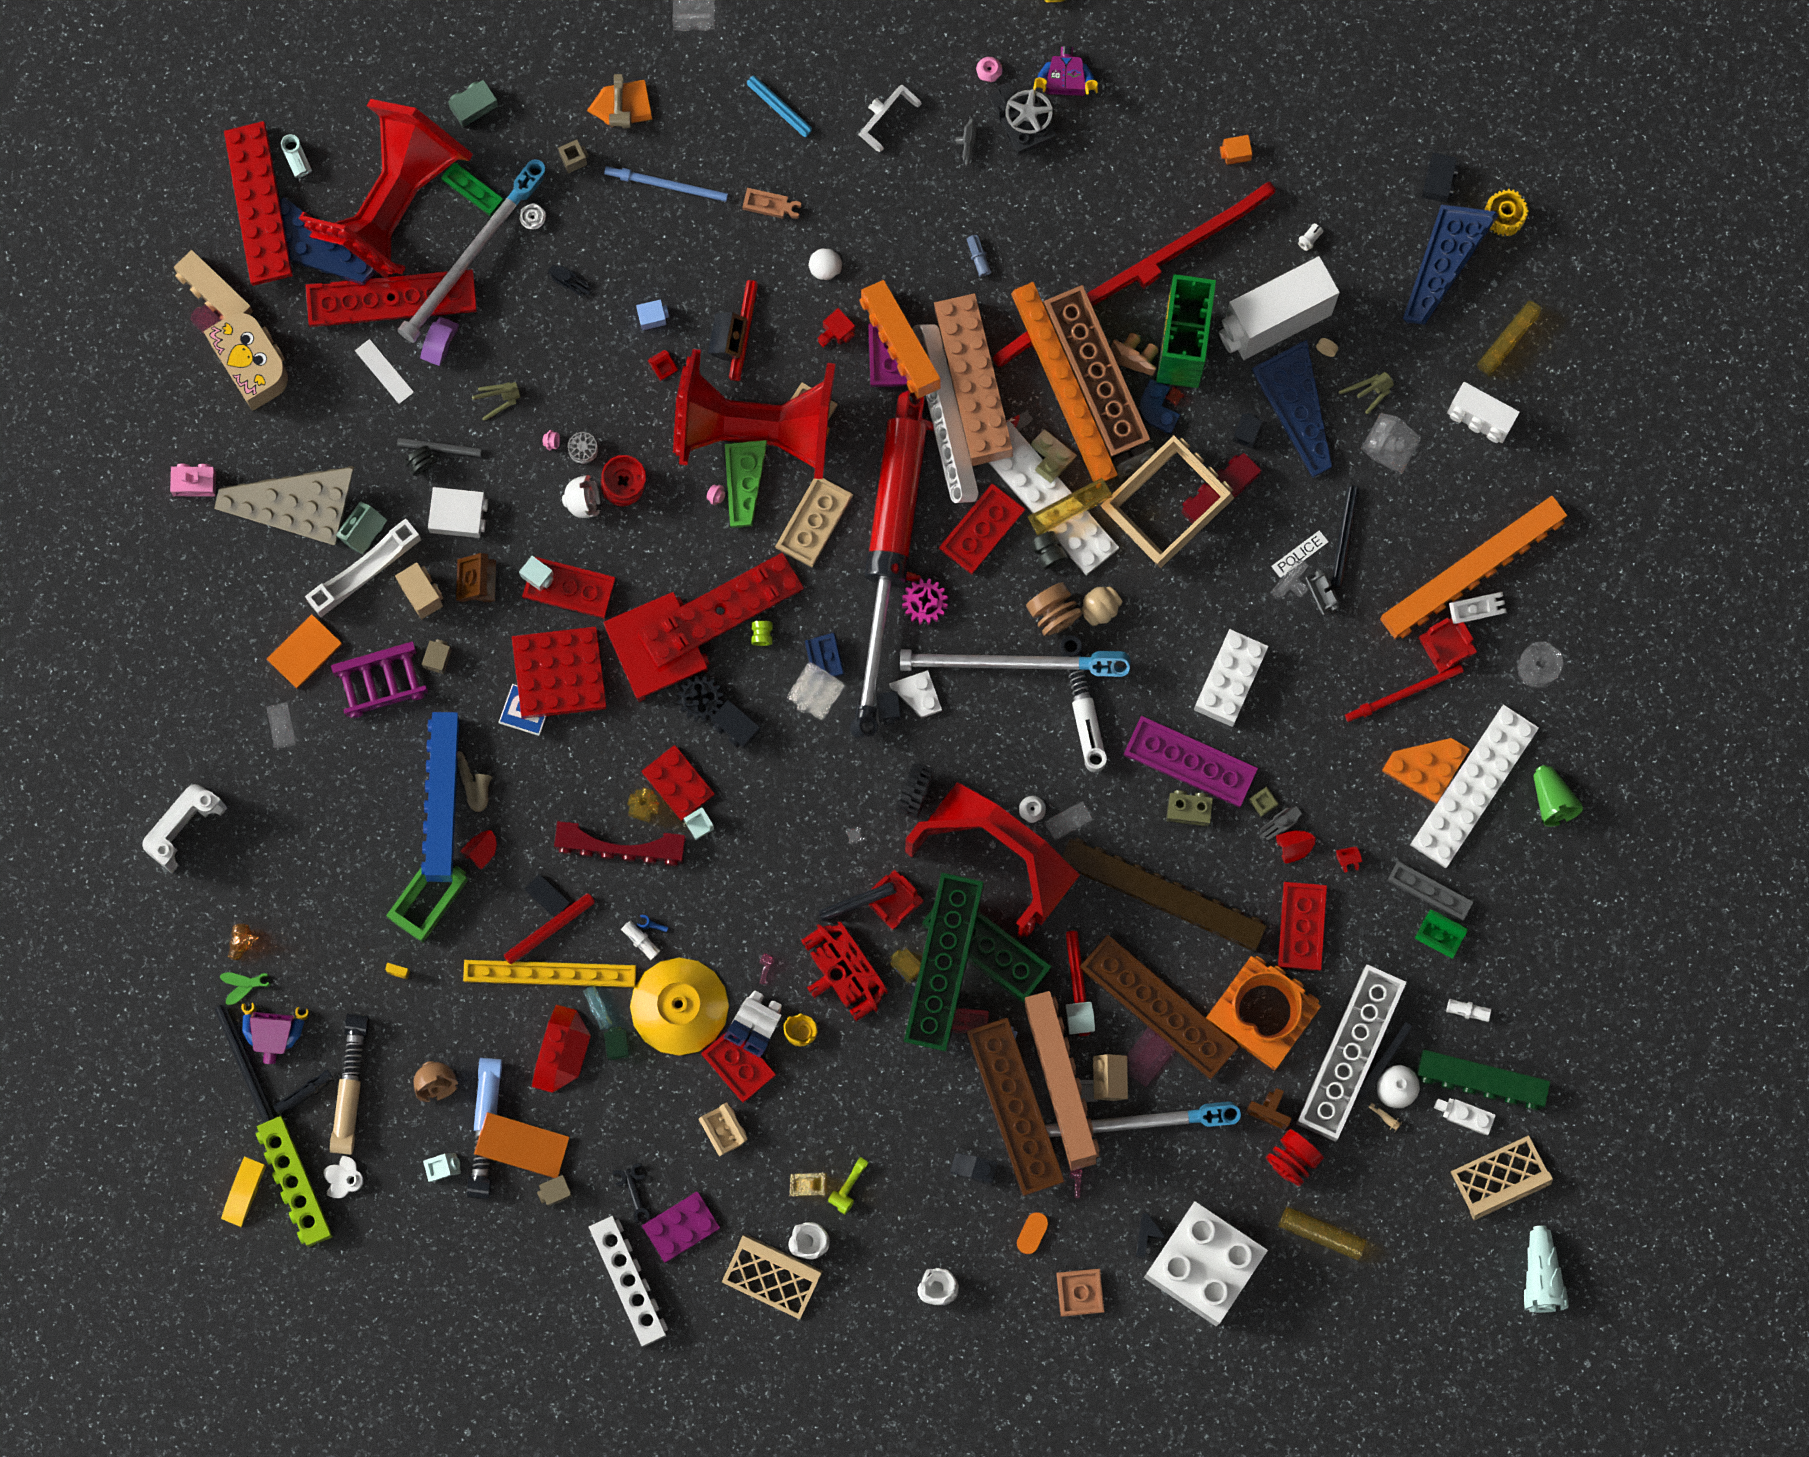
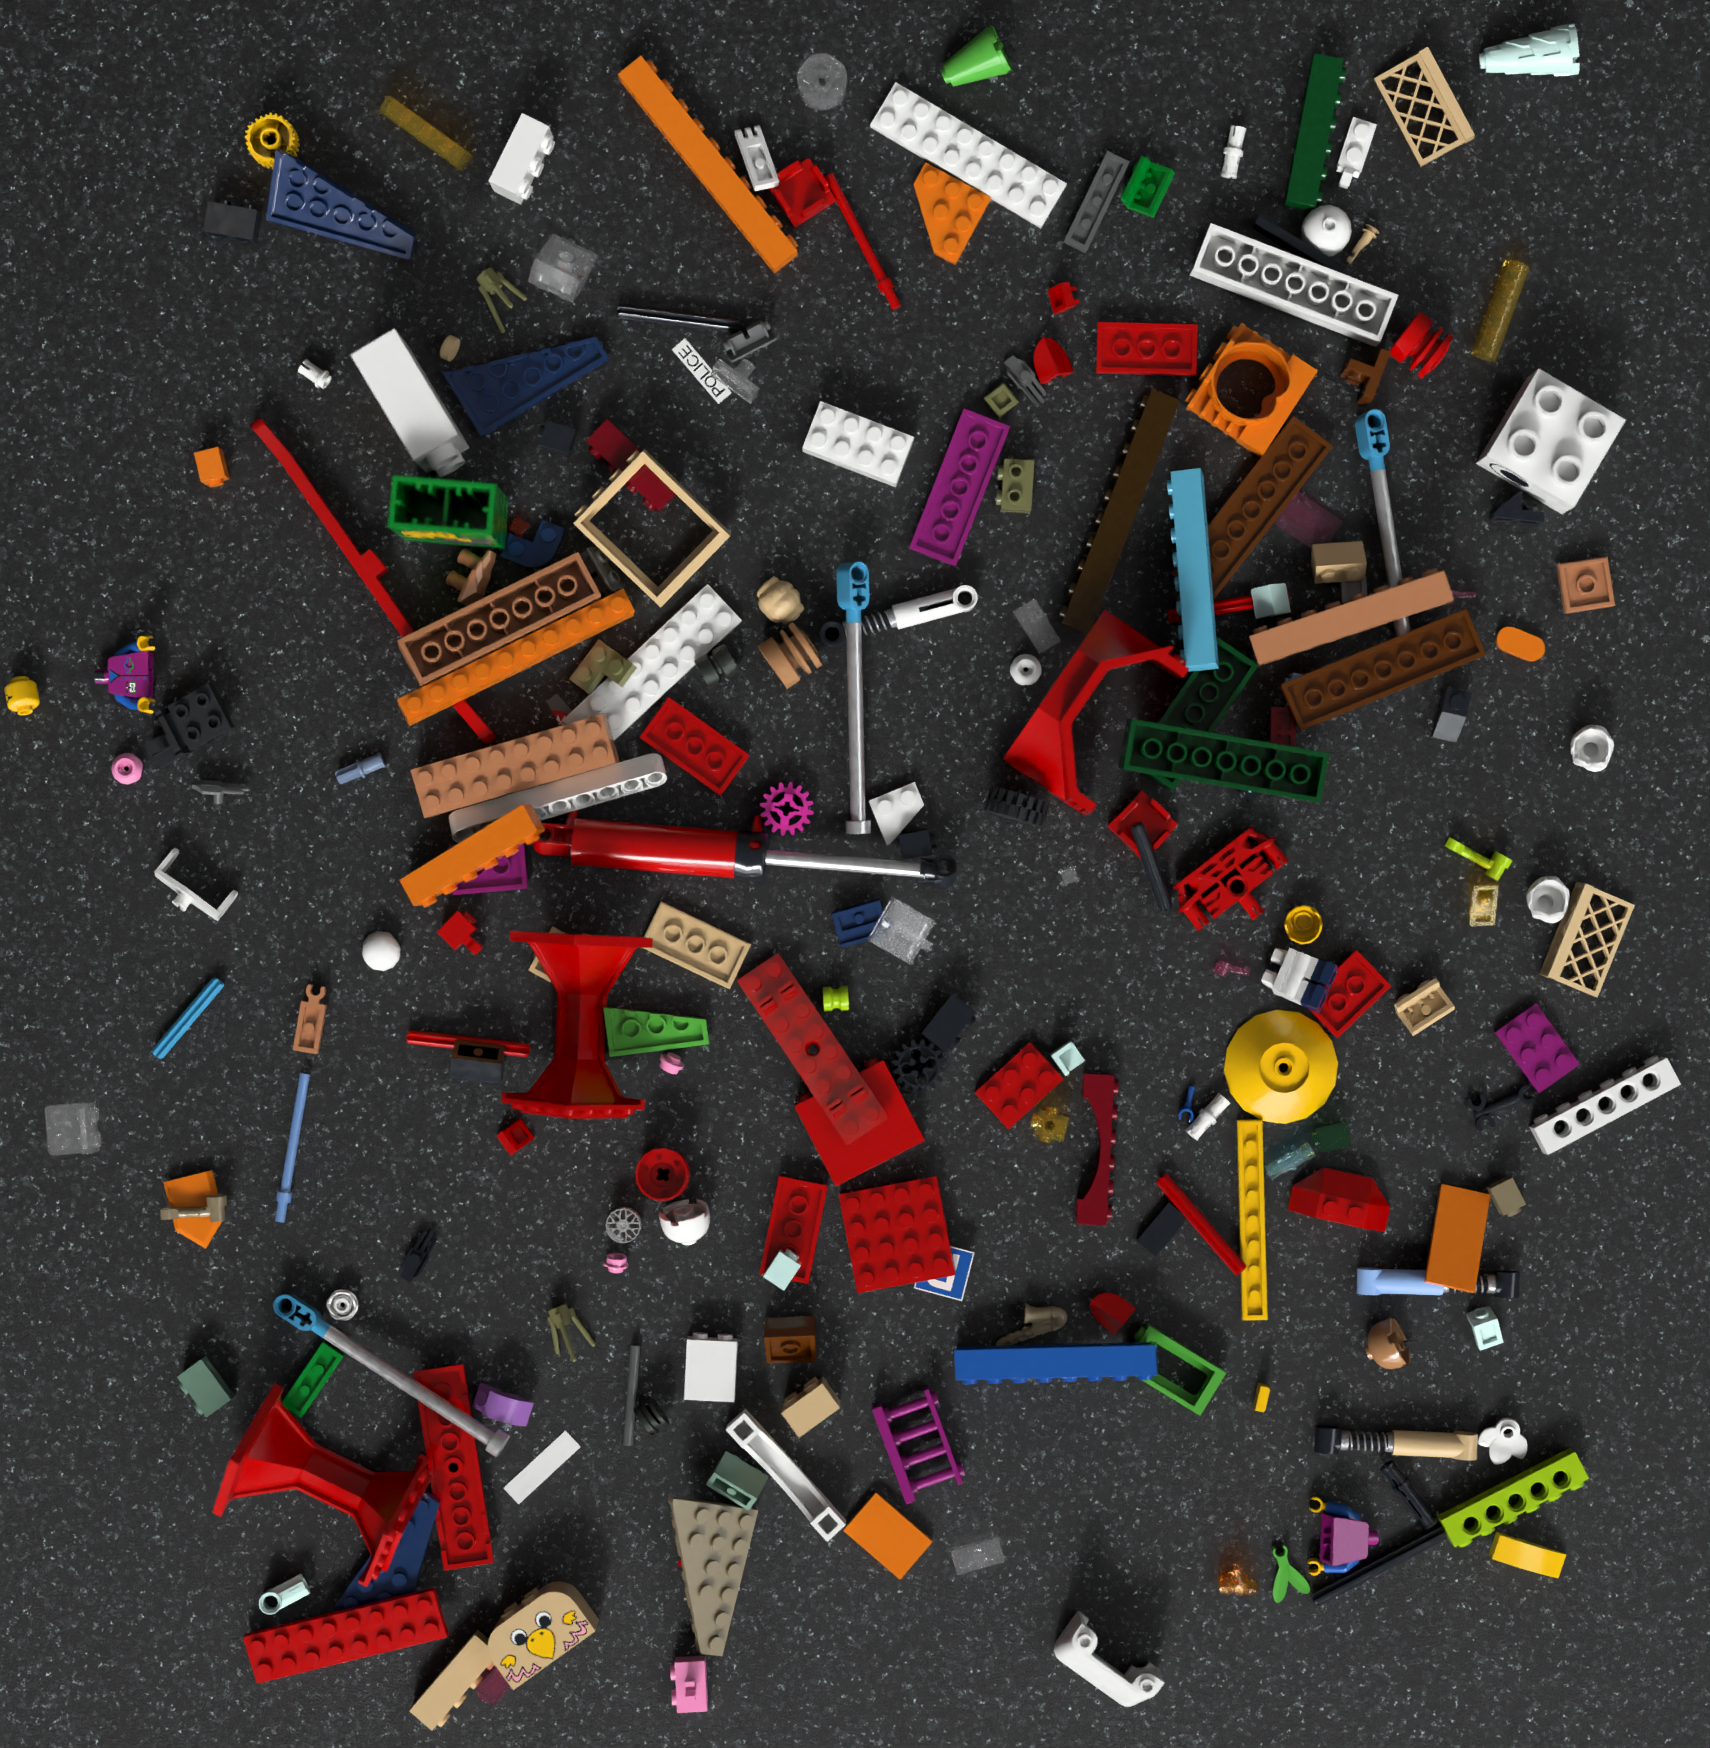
camera: 90 degrees left, 10 degrees up
dark tan brick [422,639,452,674] -> none
dark tan brick [558,140,589,173] -> none
light blue brick [636,300,669,331] -> none
clear yellow brick [890,948,921,983] -> none
light grey wheel [1006,89,1052,134] -> none
clear yellow brick [1028,477,1113,536] -> none
none -> medium azure brick [1167,468,1219,672]

